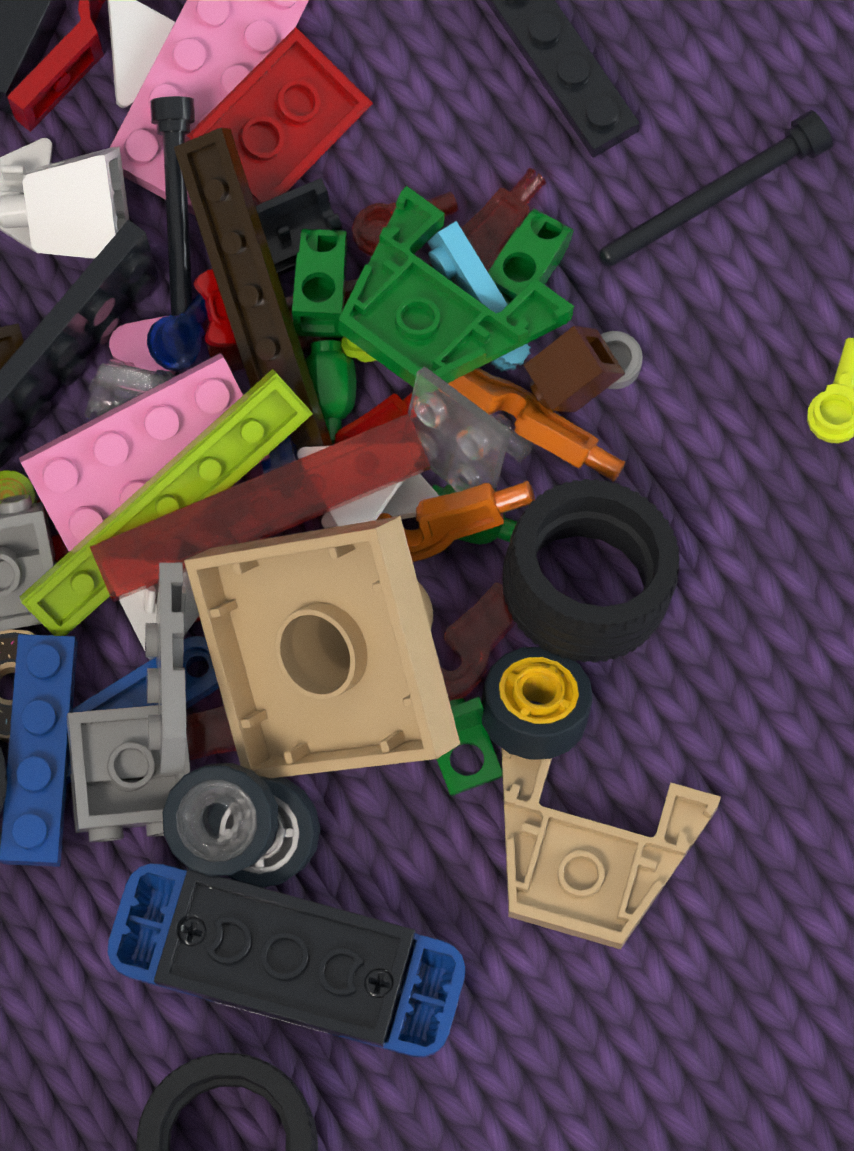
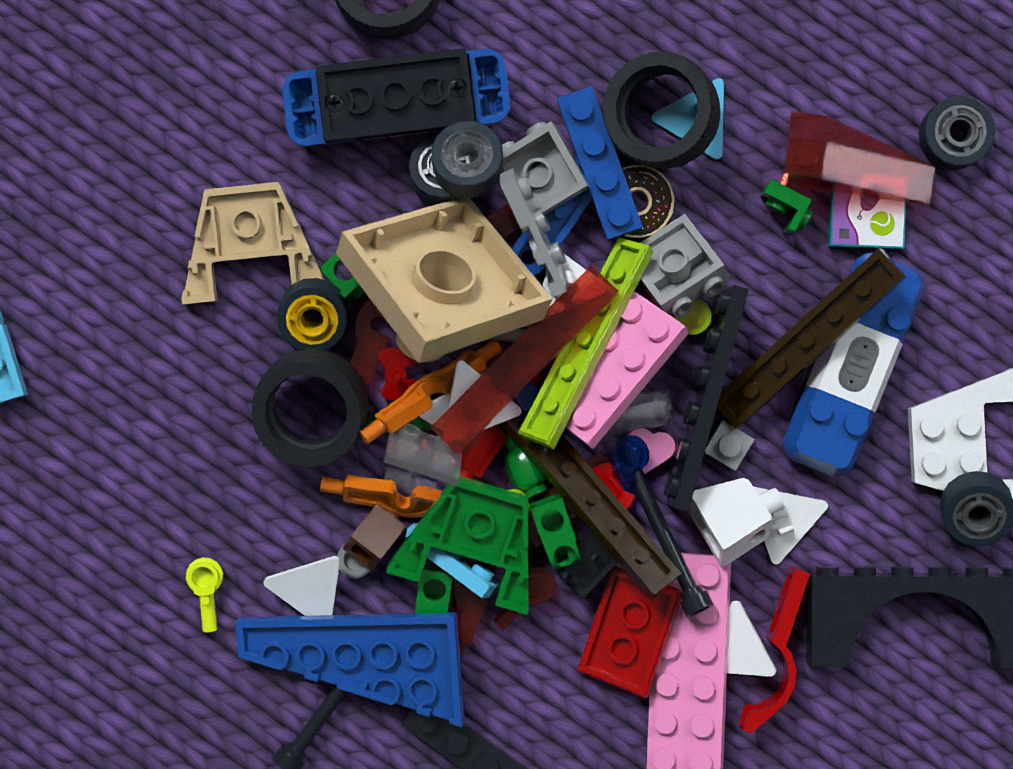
camera: 155 degrees right, 15 degrees up
none -> blue wing [235,612,465,727]
none -> white piece [264,556,340,616]
none -> red piece [378,347,419,400]
none -> light grey plate [704,420,755,471]

